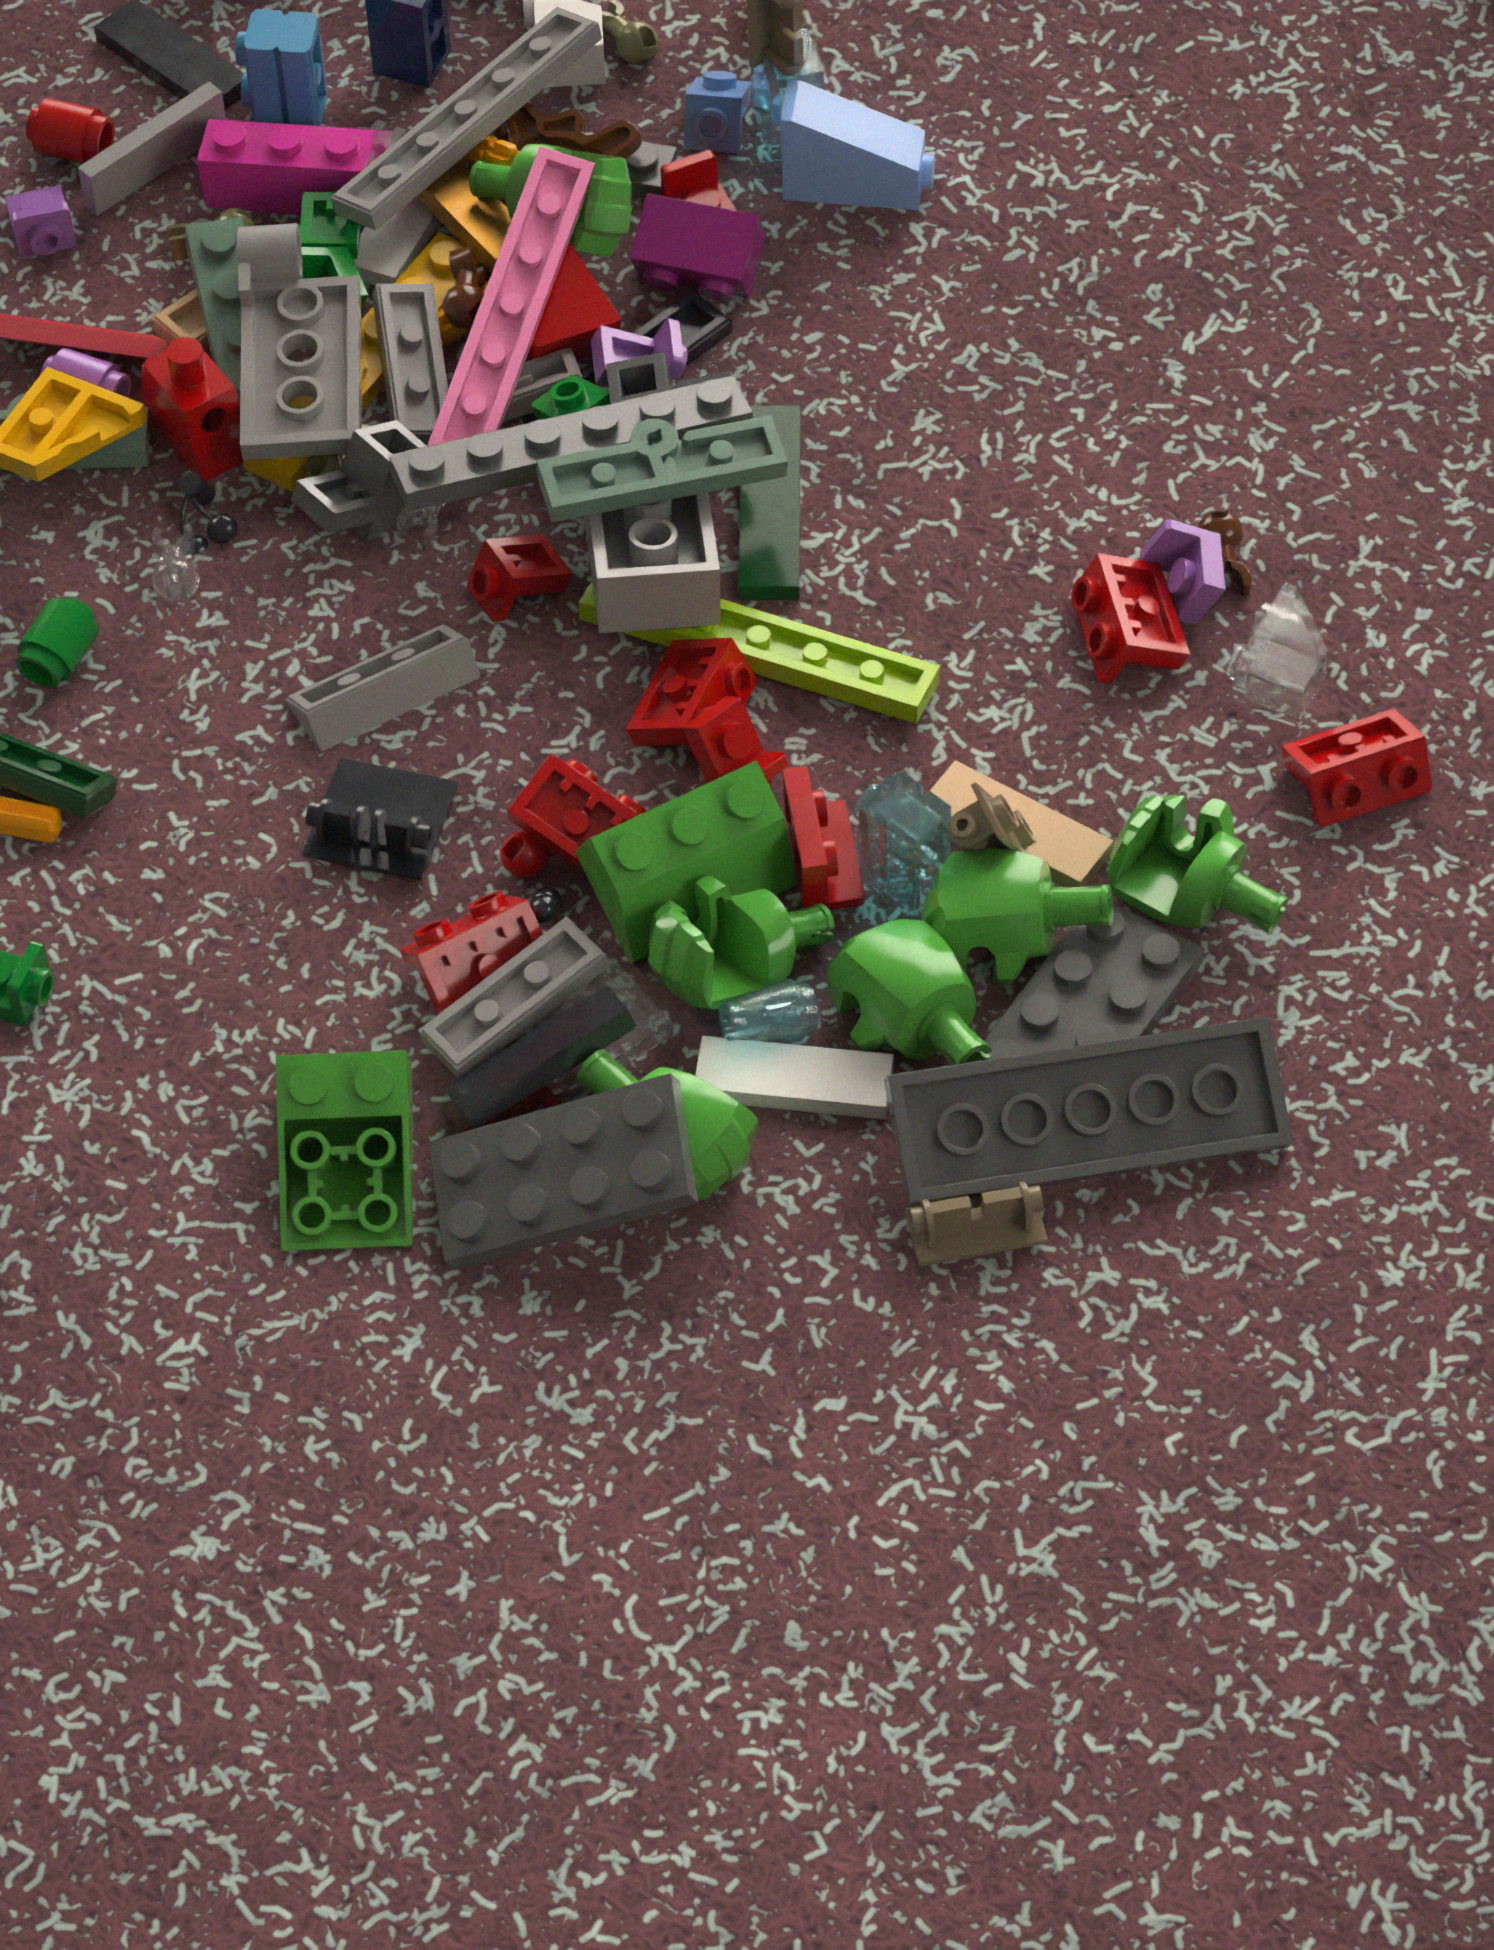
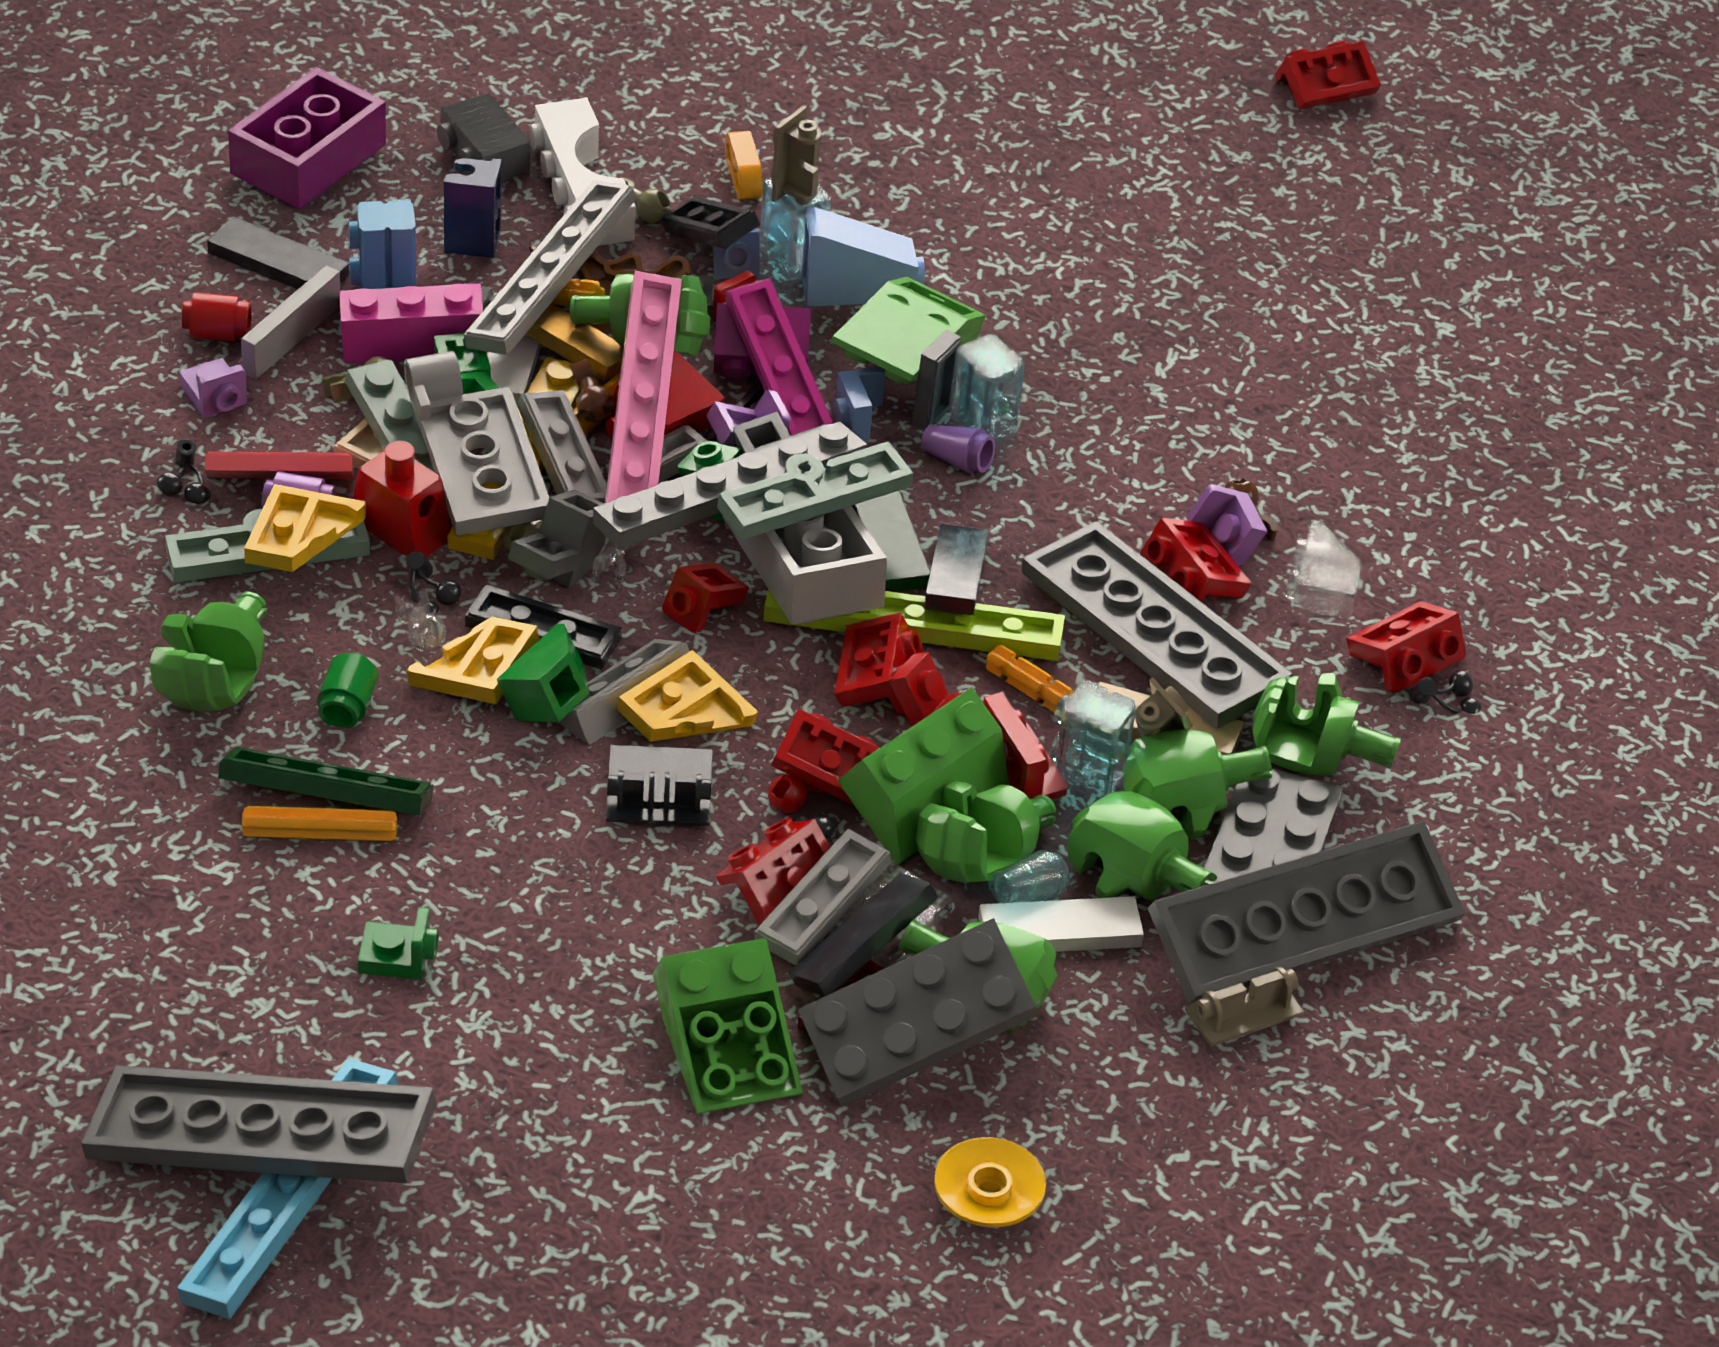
camera: 20 degrees left, 10 degrees down
none -> yellow wing [407,617,539,704]
none -> black tile [465,584,622,670]
none -> green slope [496,624,589,722]
none -> yellow wing [616,650,758,742]
none -> black tile [660,196,761,249]
none -> dark pink tile [725,278,833,436]
none -> slope [831,277,986,384]
none -> medium blue bracket [833,366,885,441]
none -> dark grey tile [912,330,961,430]
none -> medium lavender cone [921,424,996,474]
none -> tile [925,524,988,615]
none -> yellow dish [934,1137,1046,1228]
none -> clear light blue brick [950,334,1025,444]
none -> light orange axle [986,645,1073,714]
none -> dark grey plate [1022,521,1293,729]
none -> black piece [1409,670,1481,714]

